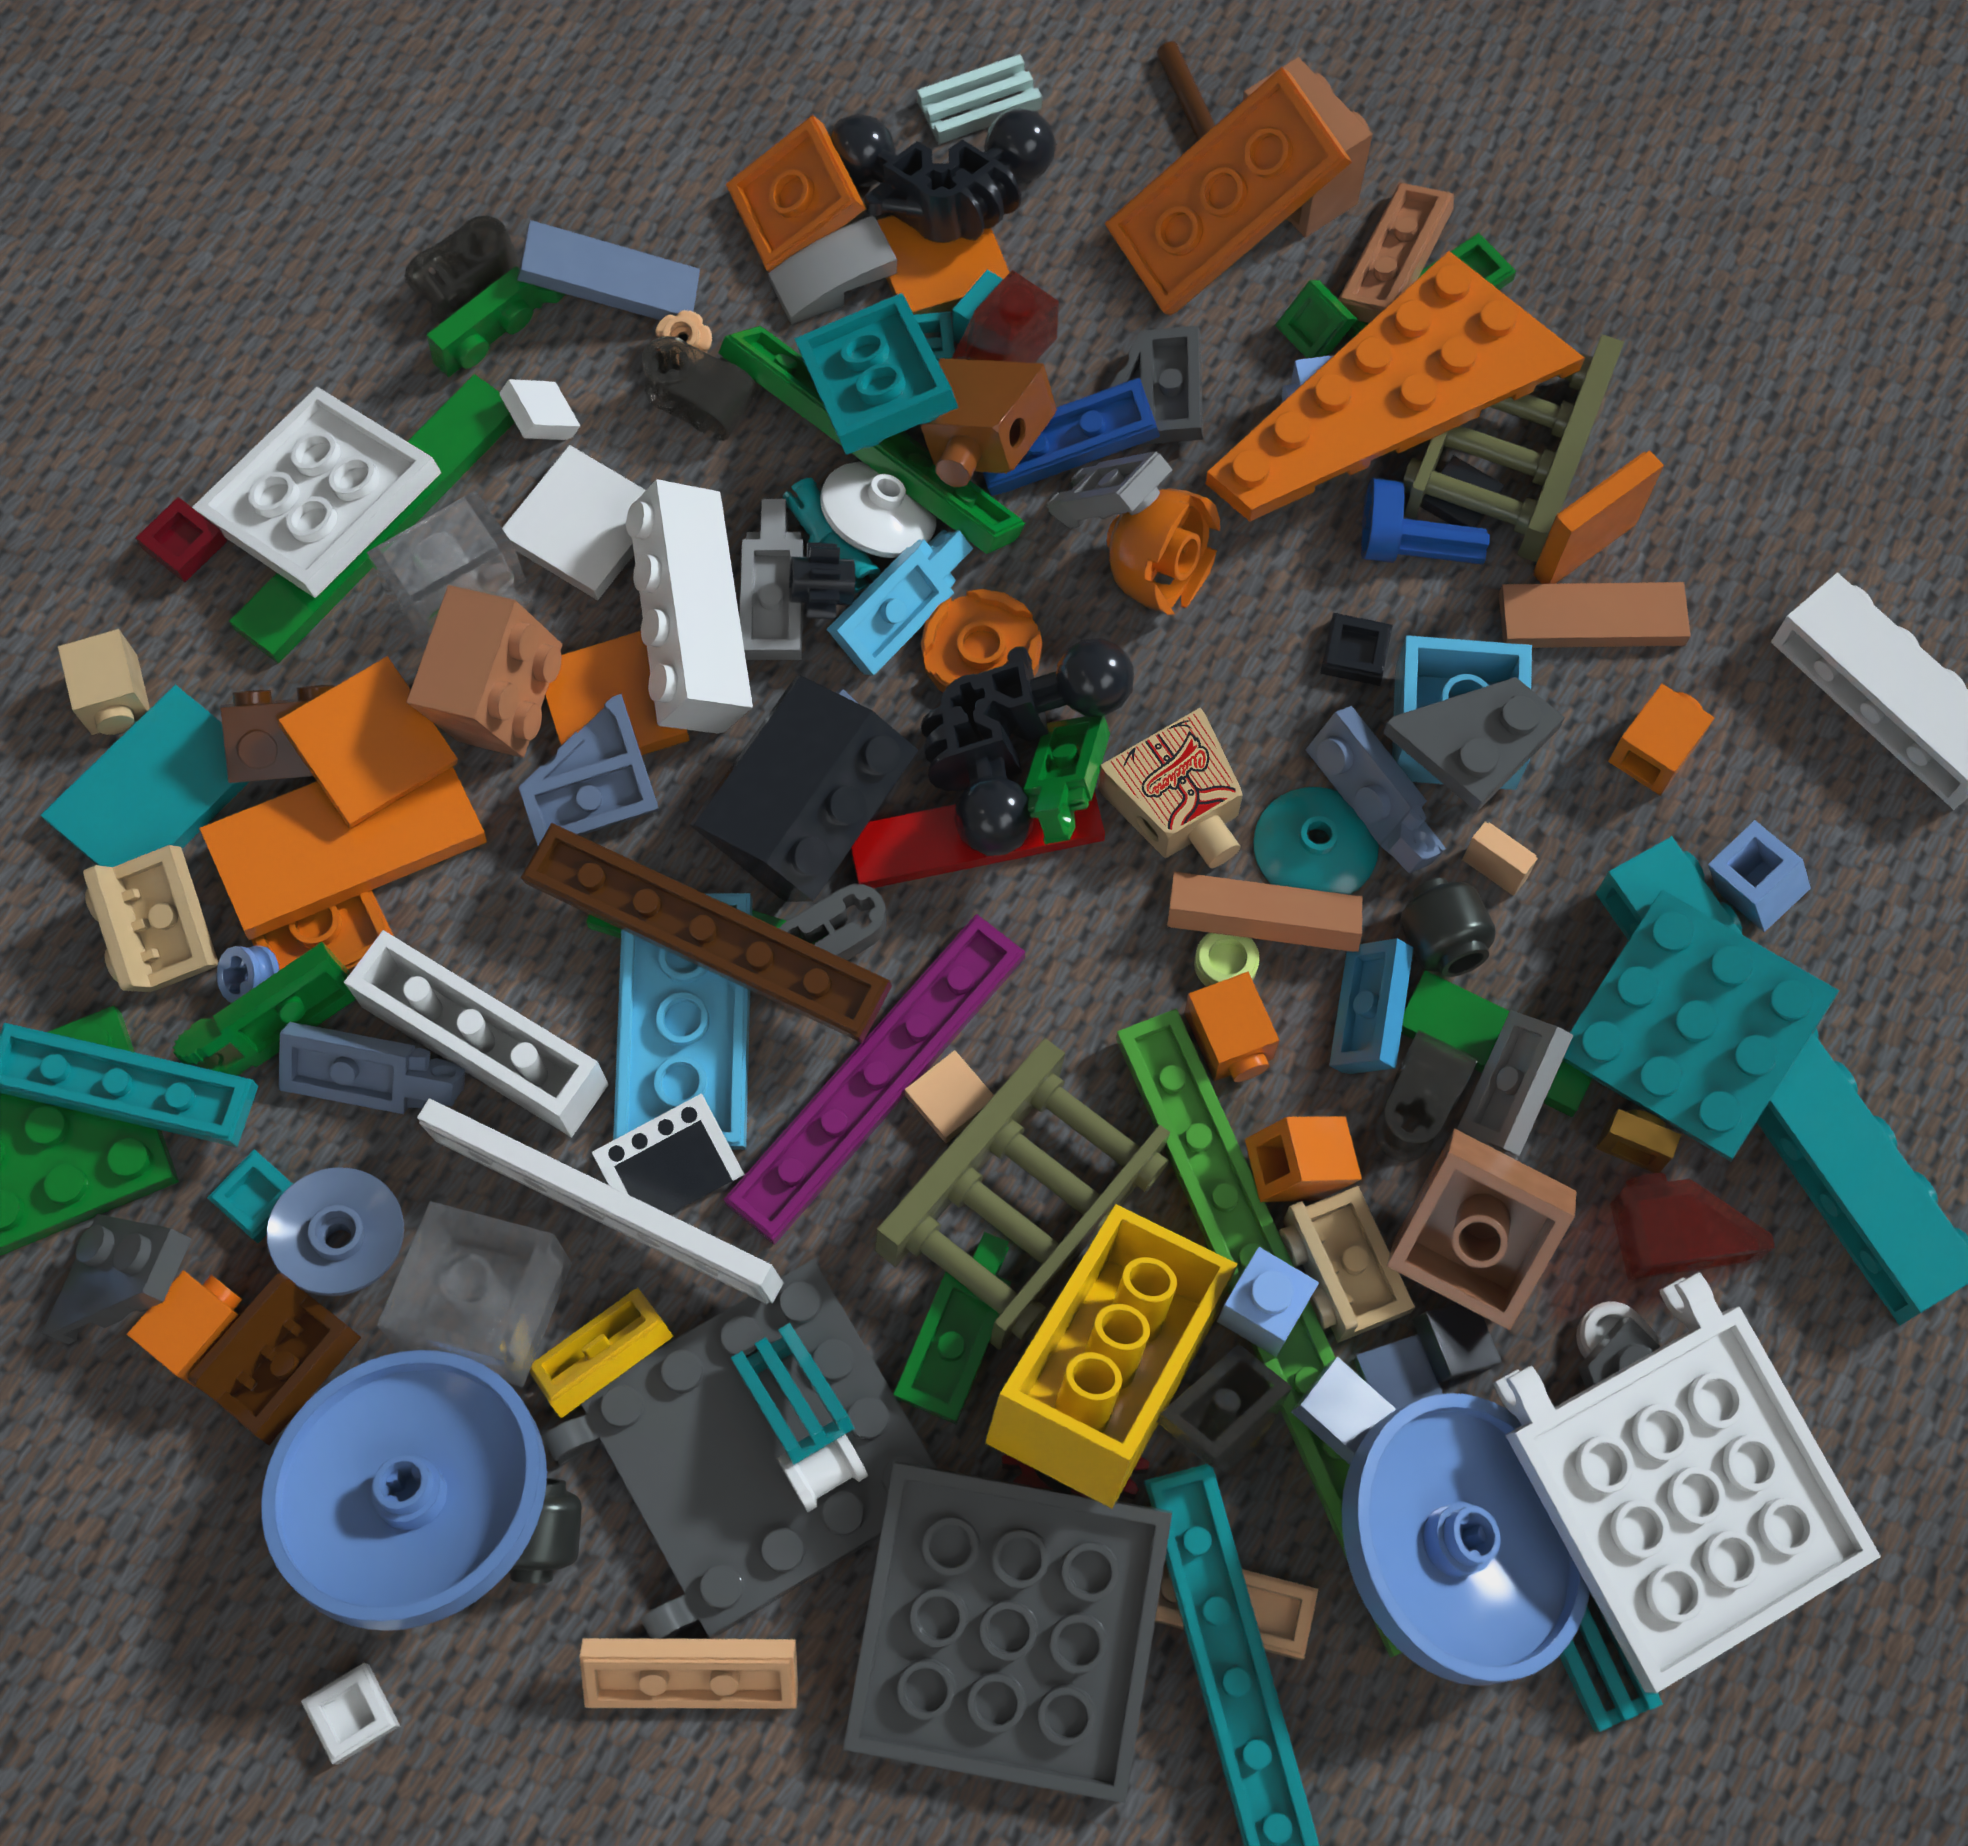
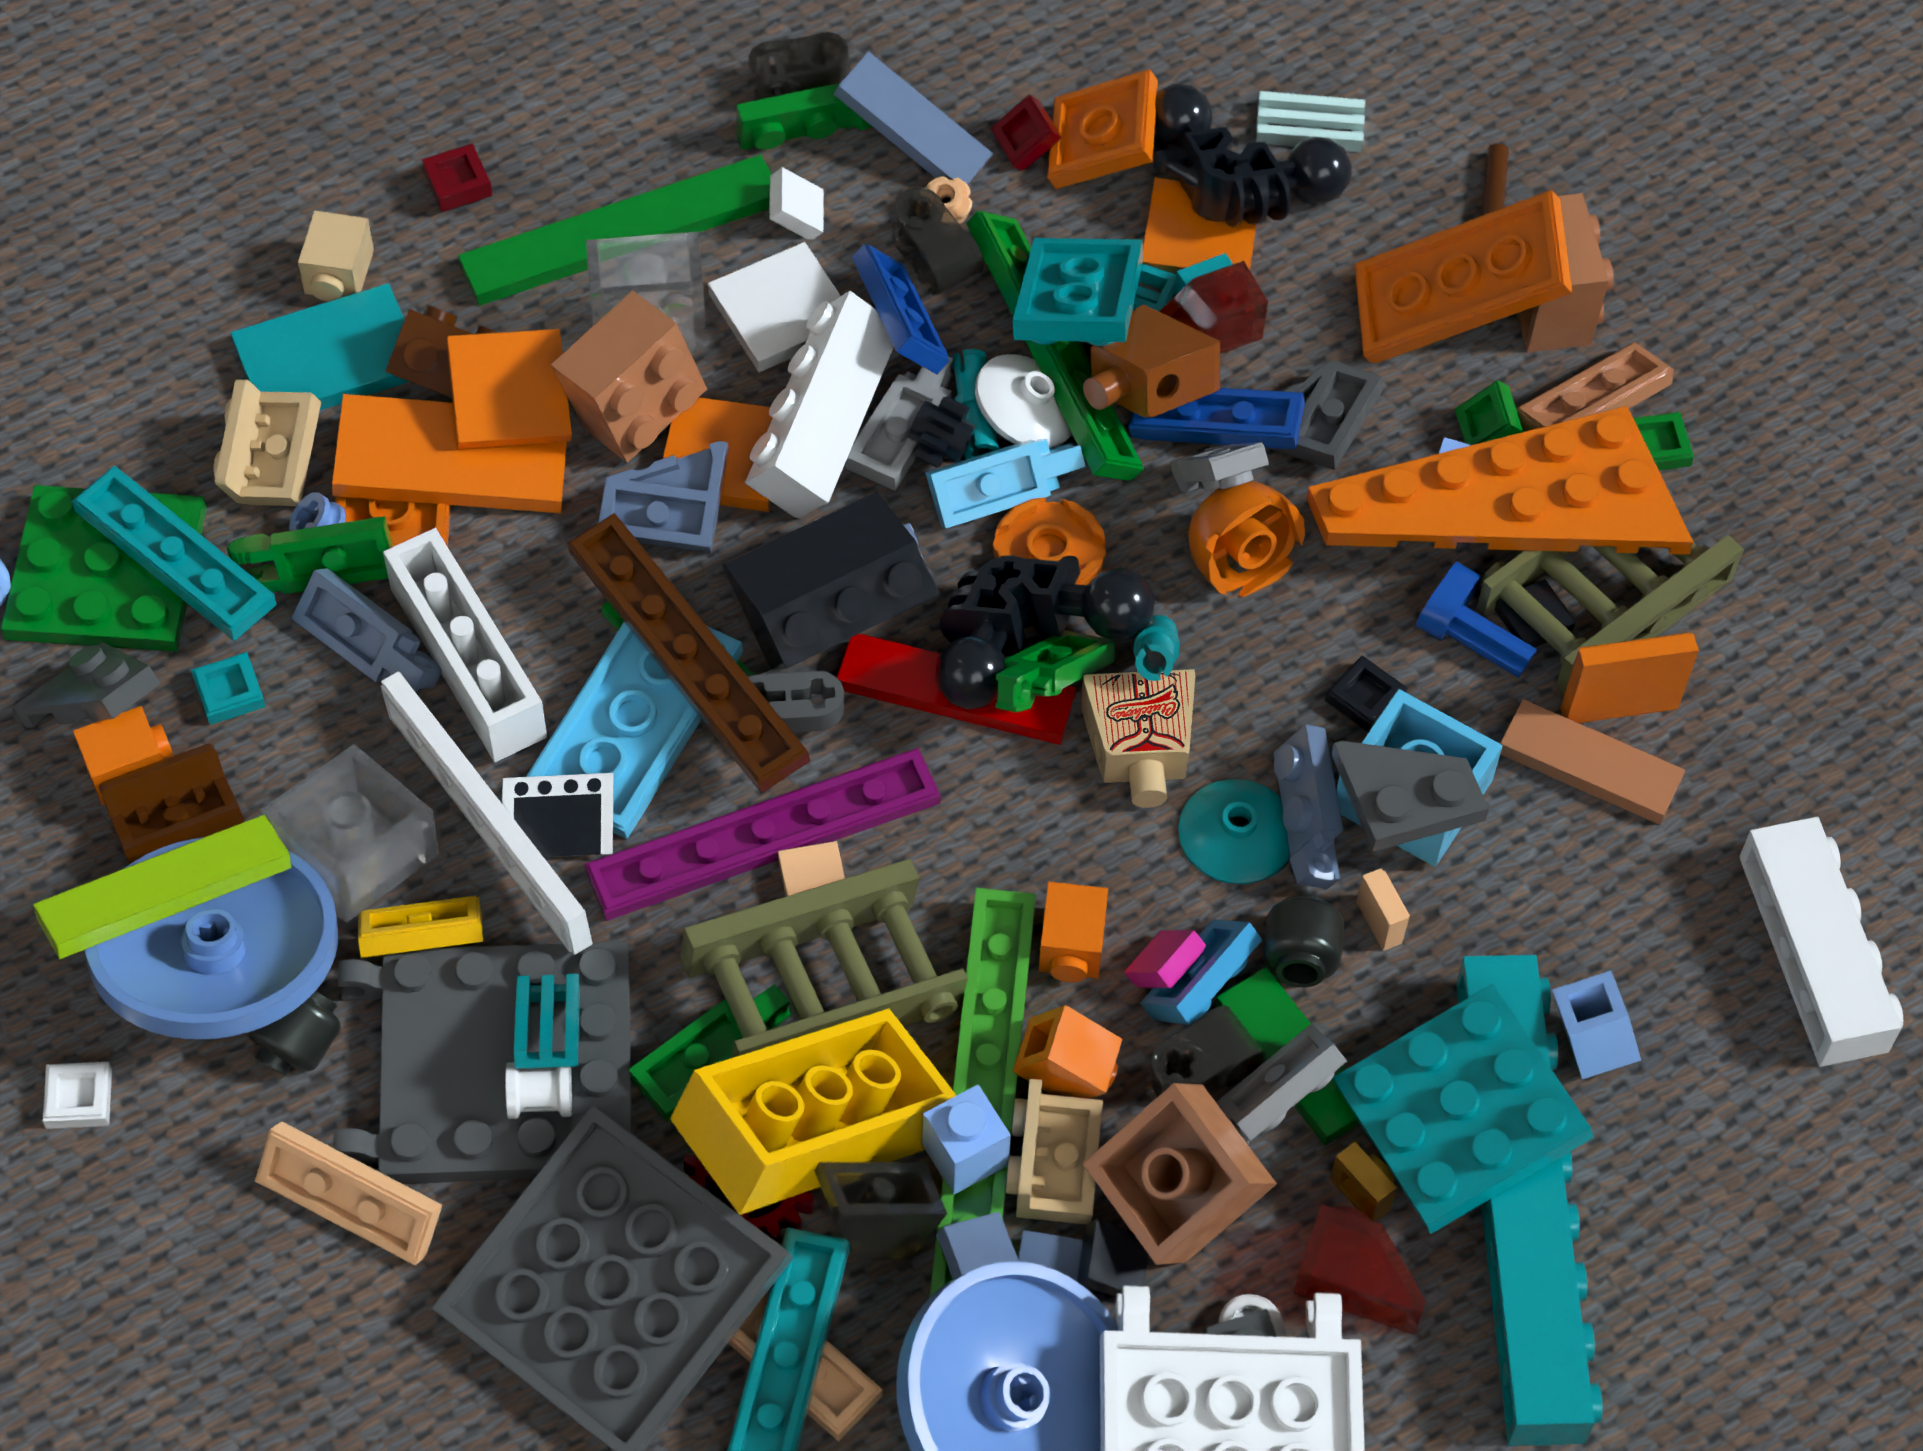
camera: 25 degrees right, 10 degrees down
white plate [192,387,441,598] -> none
sand blue dish [267,1167,404,1296] -> none
light grey slope [768,216,897,325] -> none
nougat tile [1167,872,1362,952] -> none
yellowish green tile [1194,933,1259,987] -> none
orange brick [1608,683,1715,796] -> none
none -> lime tile [33,814,292,959]
none -> blue tile [852,244,949,375]
none -> dark red tile [990,94,1062,171]
none -> dark pink tile [1124,930,1206,988]
none -> teal pin [1133,615,1180,681]

